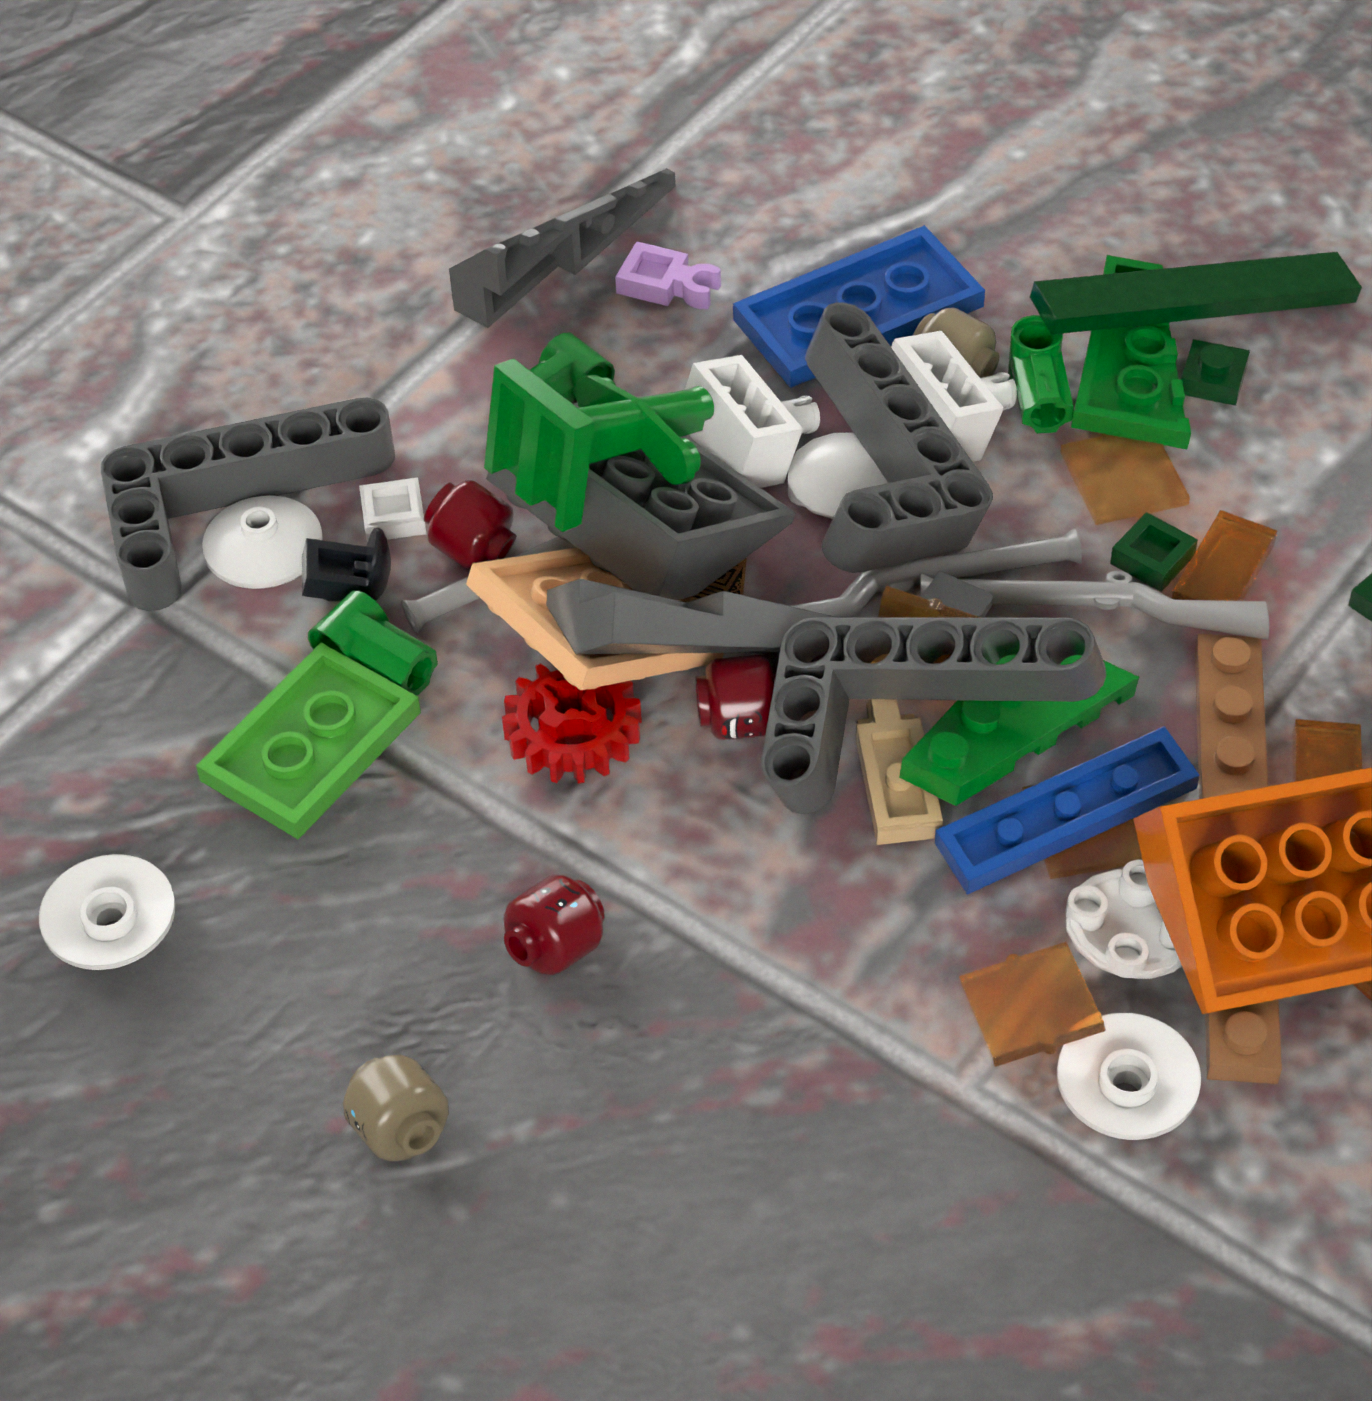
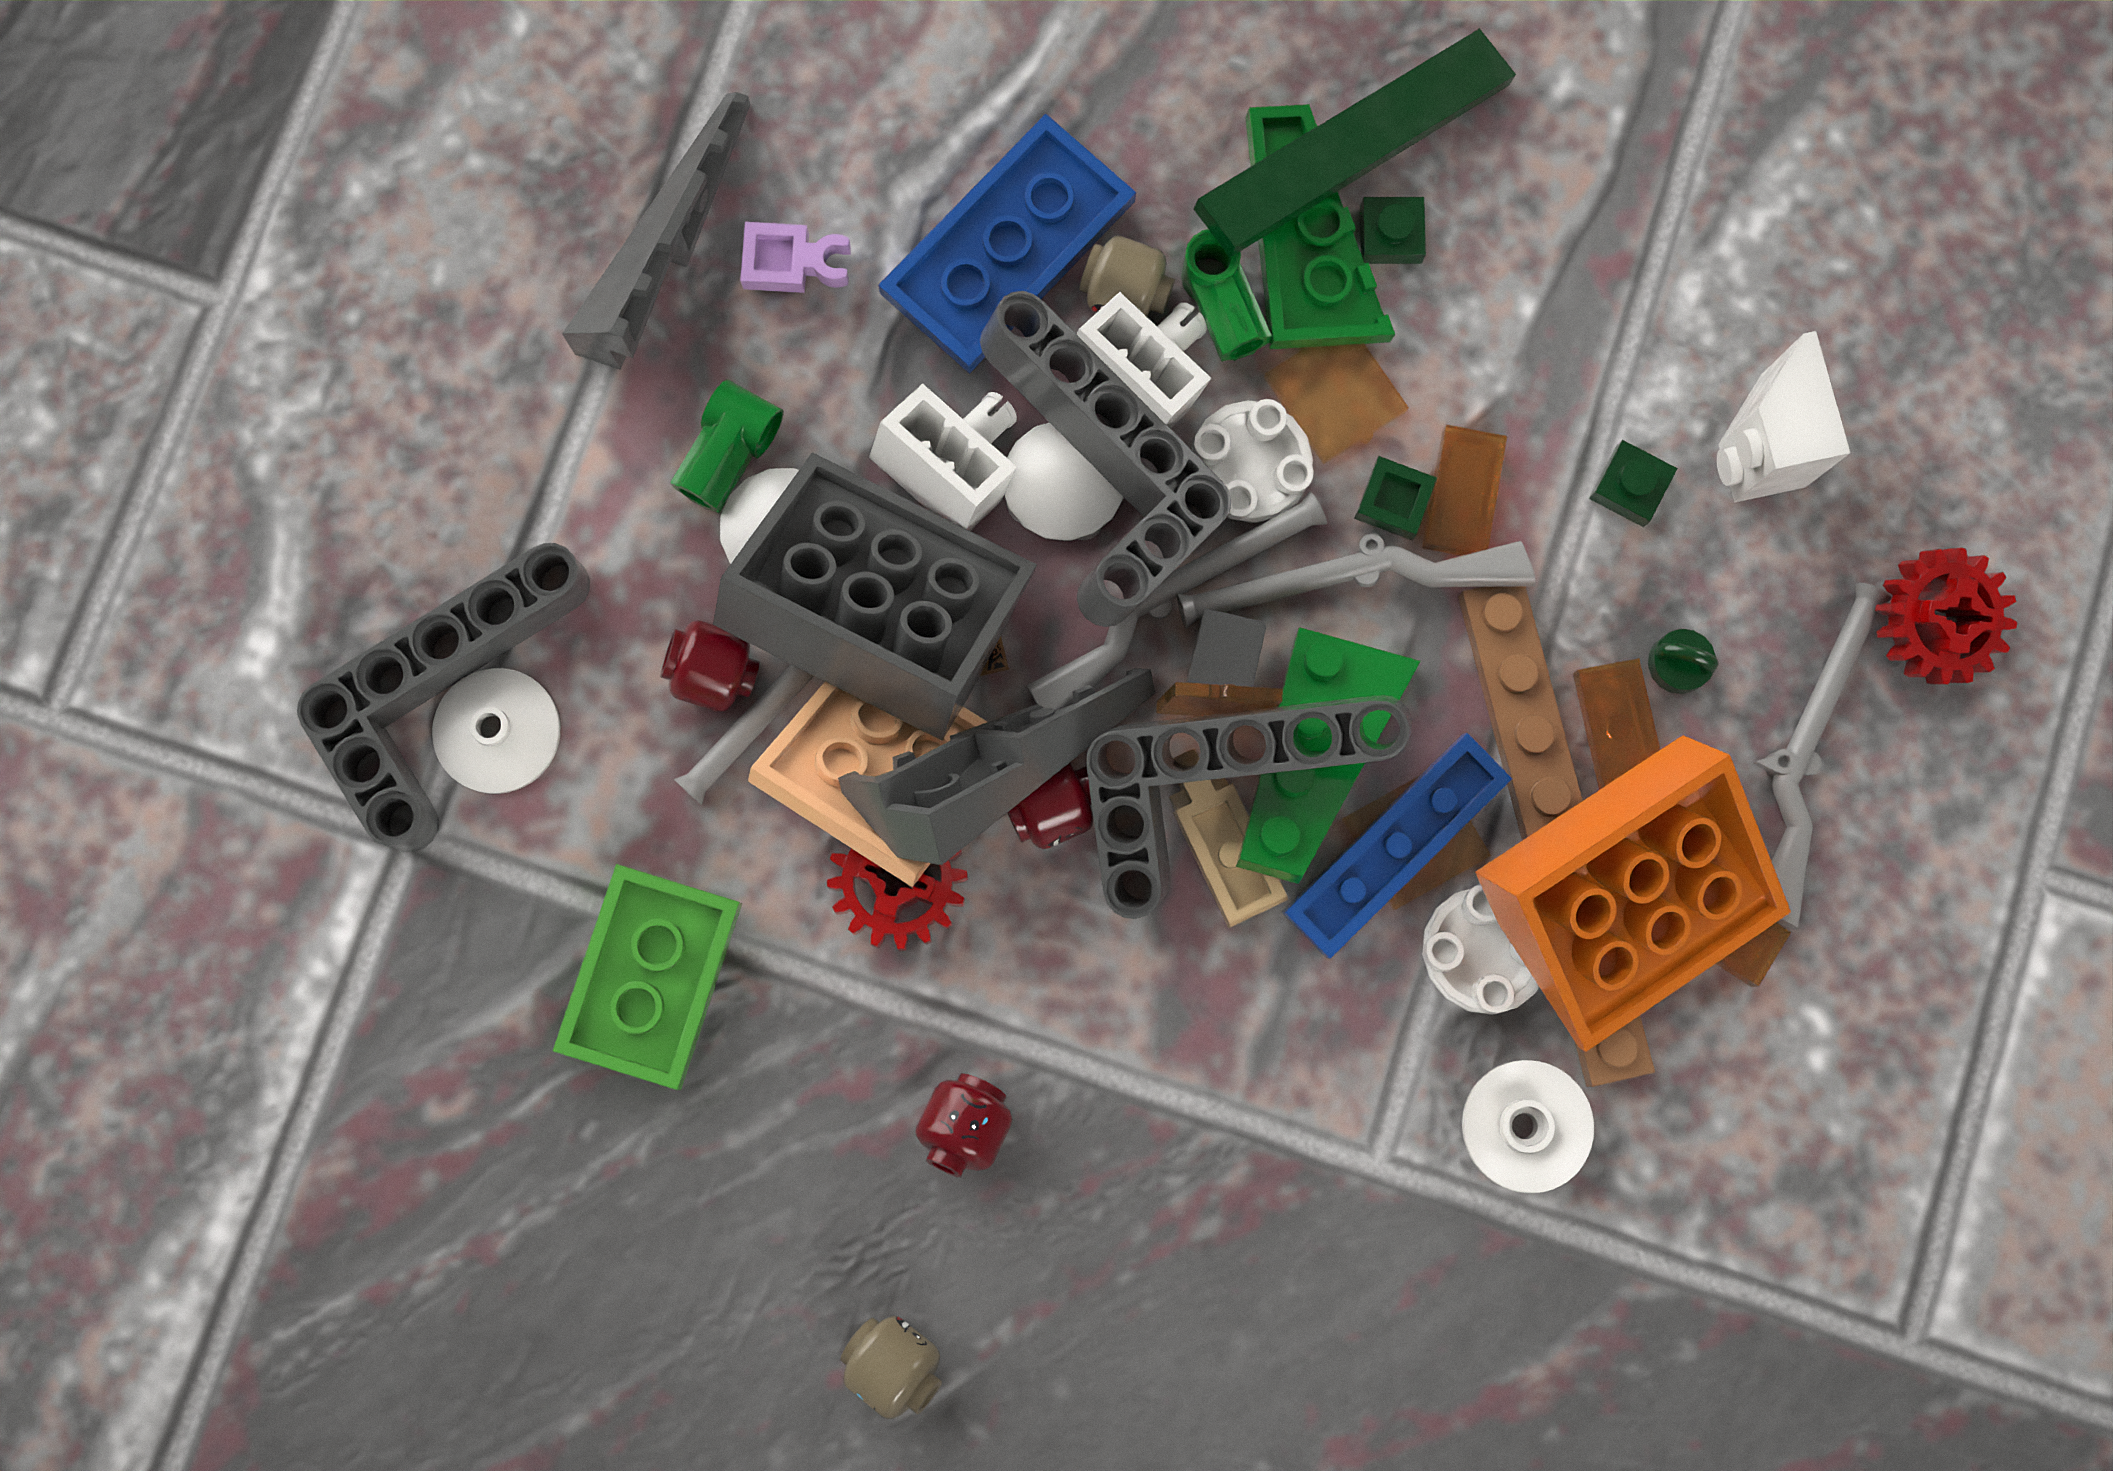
camera: 25 degrees left, 30 degrees up
white dish [39,854,175,970] -> none
black plate [302,527,391,601] -> none
green piece [307,591,438,696] -> none
white tile [359,477,426,542] -> none
green piece [484,358,714,532] -> none
clear orange piece [959,942,1106,1067] -> none
none -> white dish [1191,399,1314,523]

